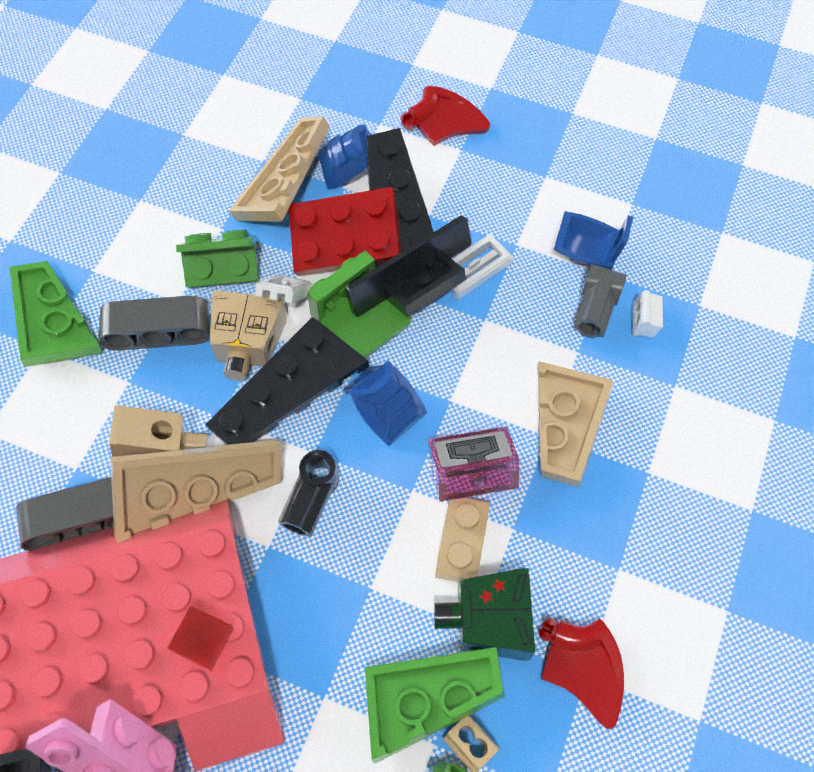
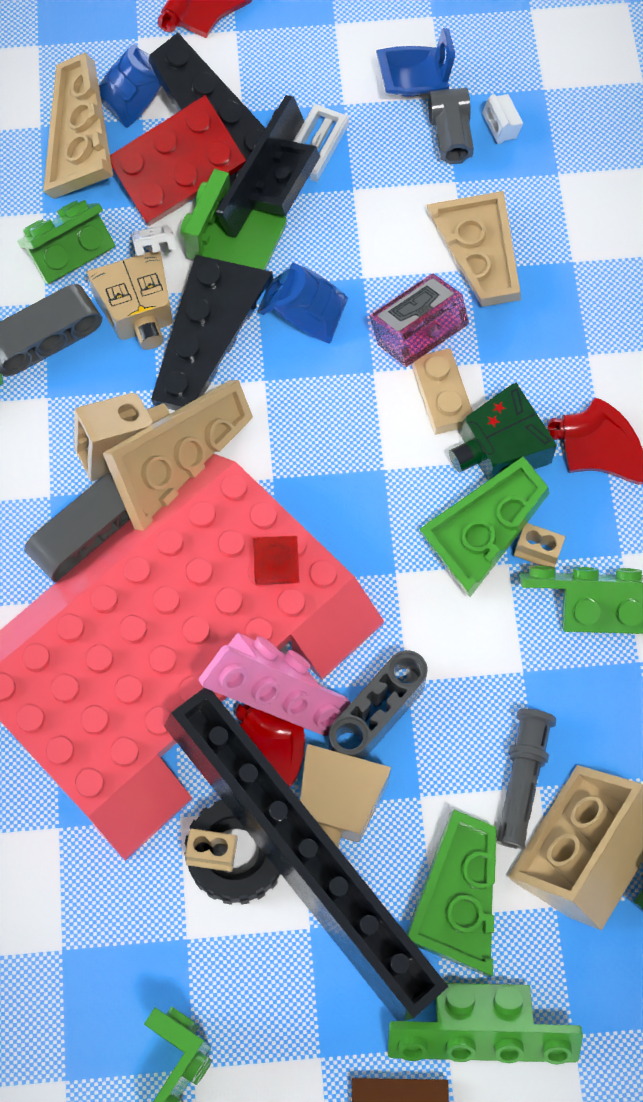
camera: 25 degrees left, 5 degrees up
black piece [278,450,339,537] -> none

